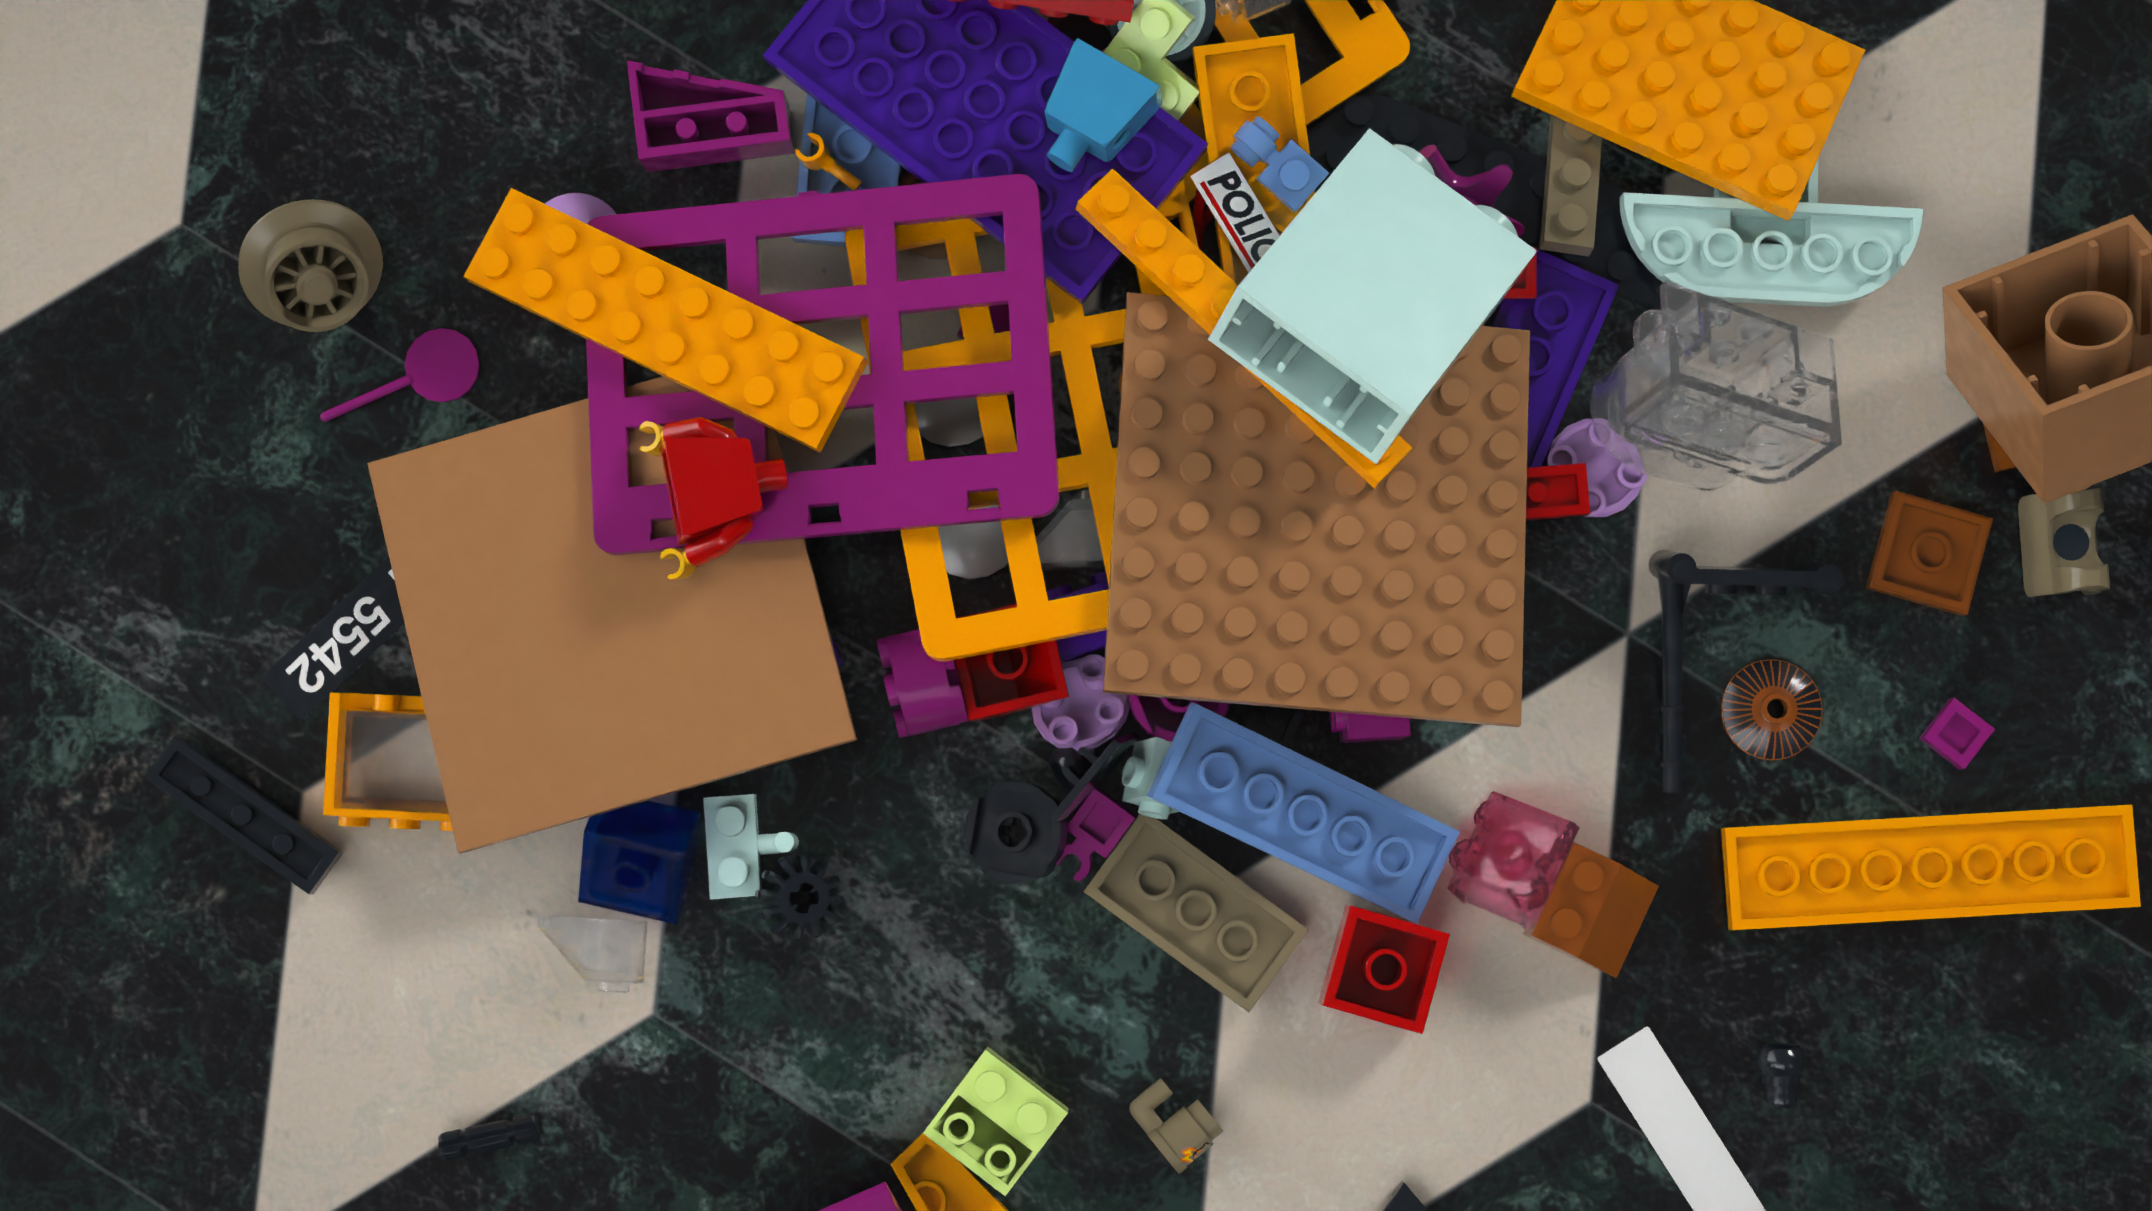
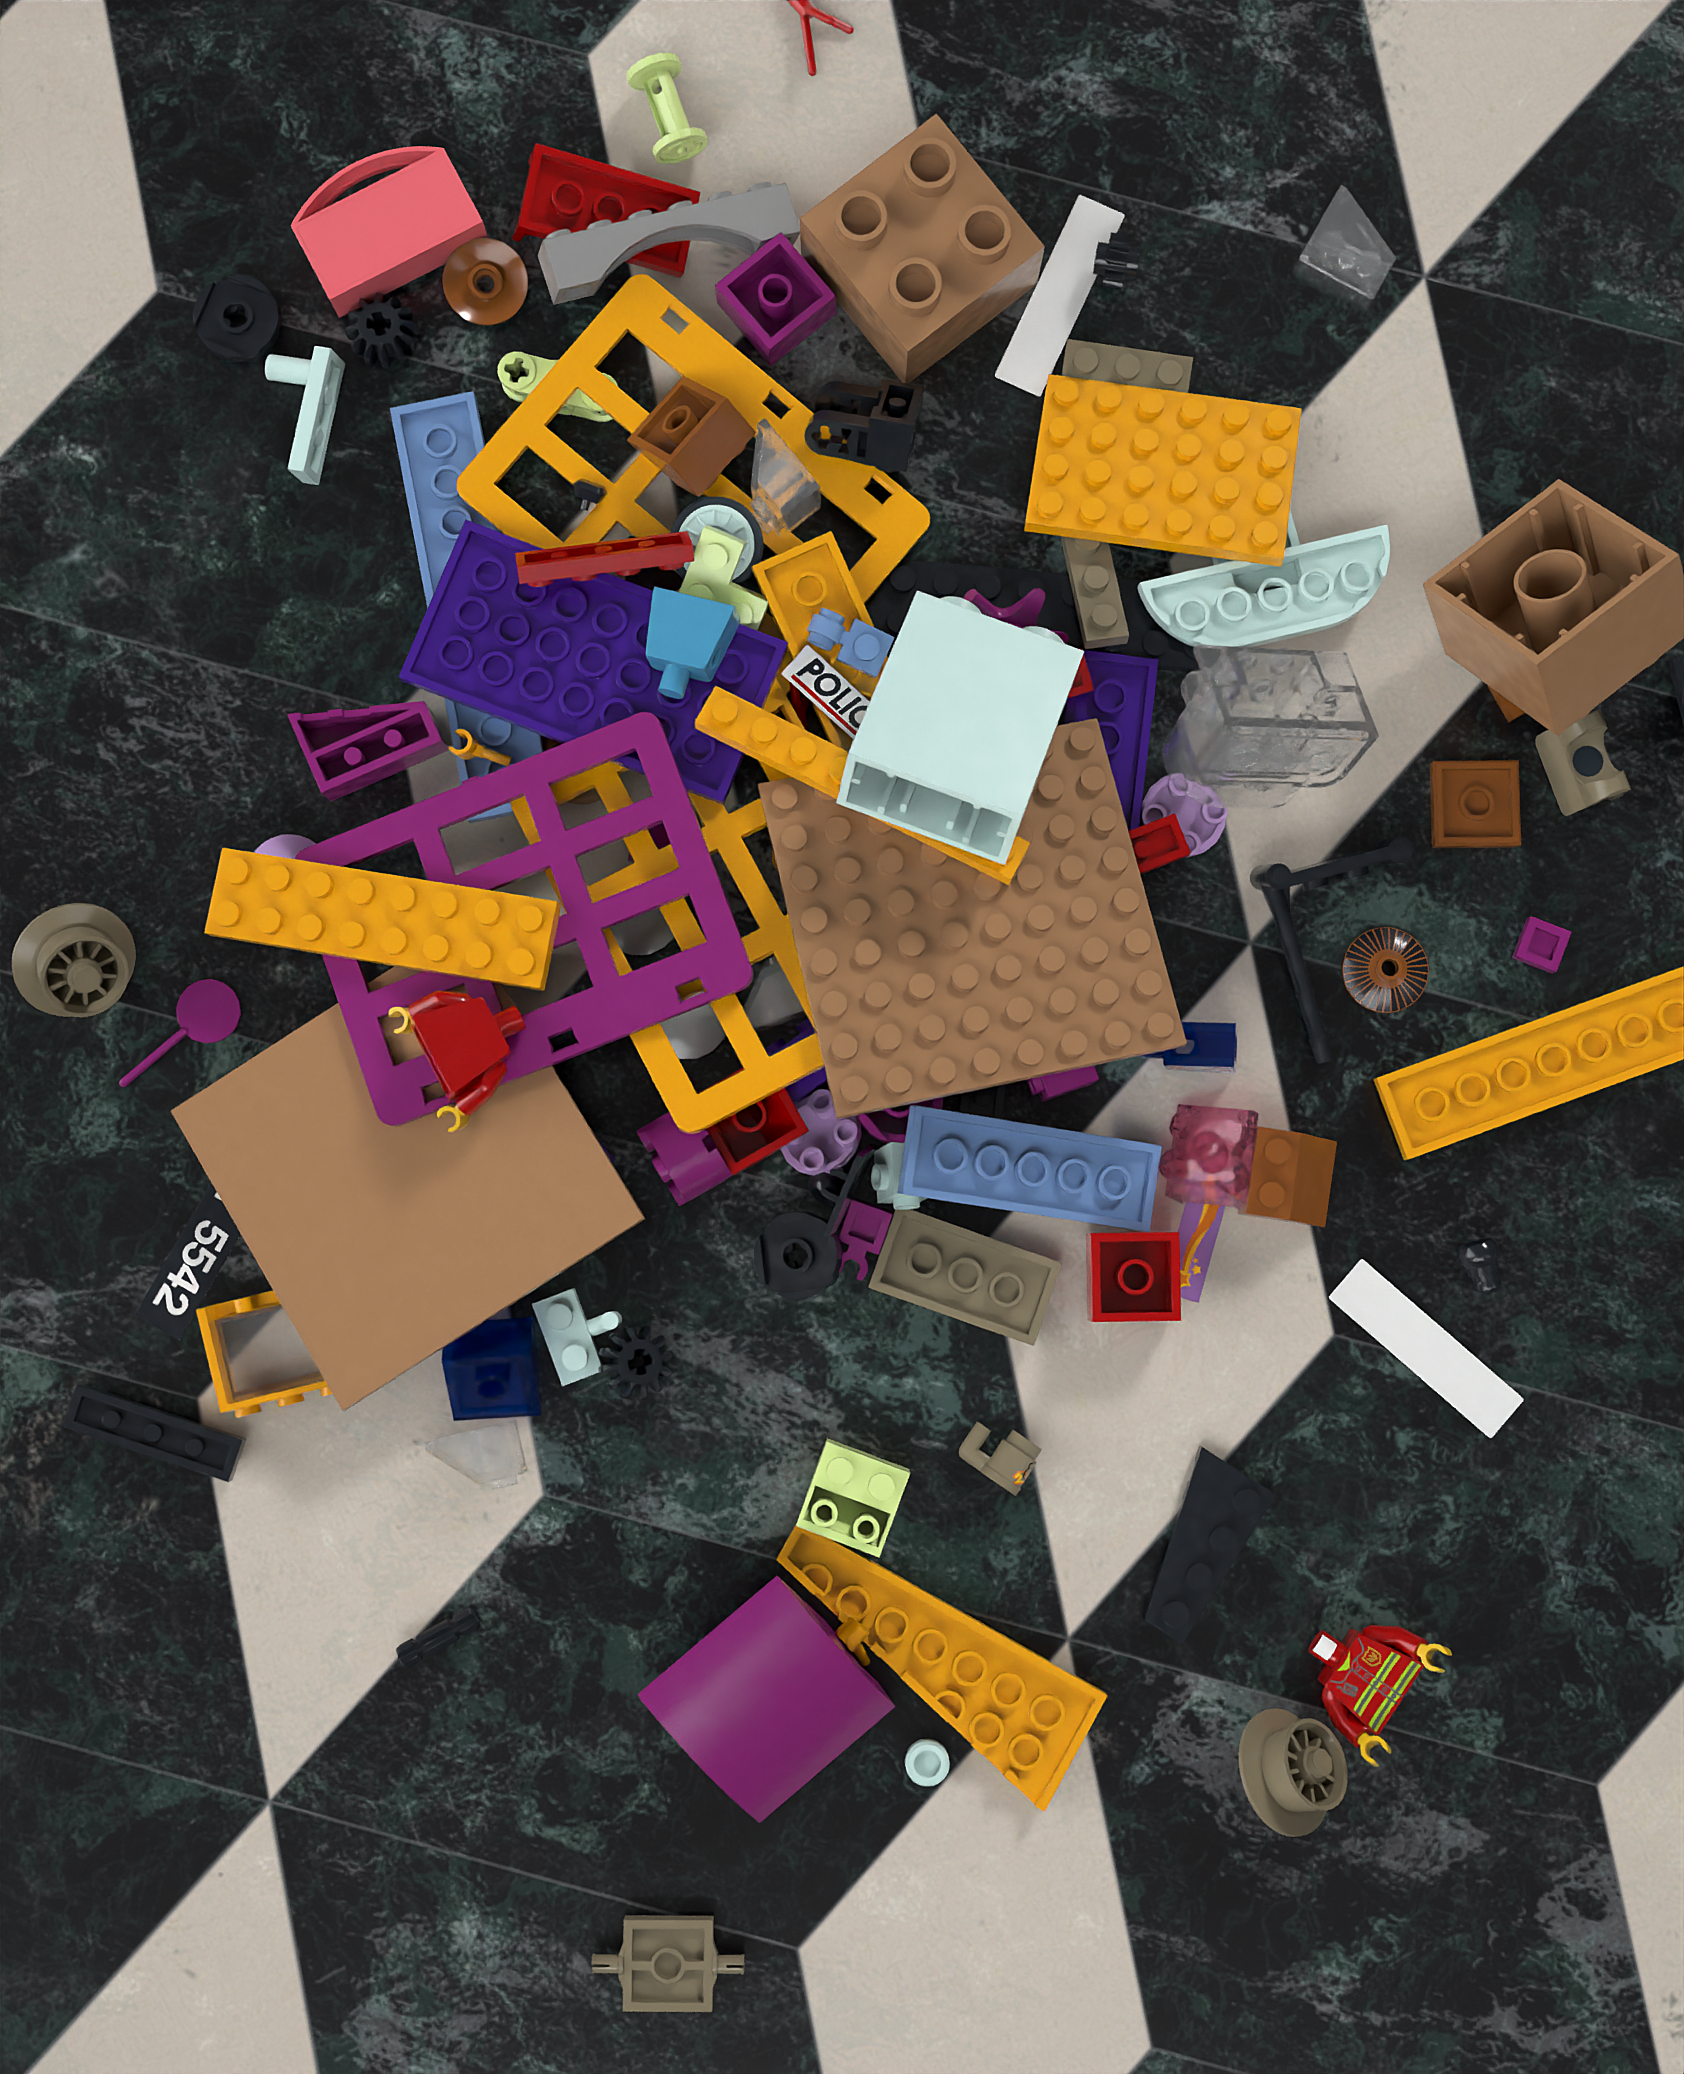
camera: 20 degrees left, 0 degrees up
none -> clear blue torso [1139,1022,1238,1074]
none -> medium lavender sticker [1178,1171,1232,1303]

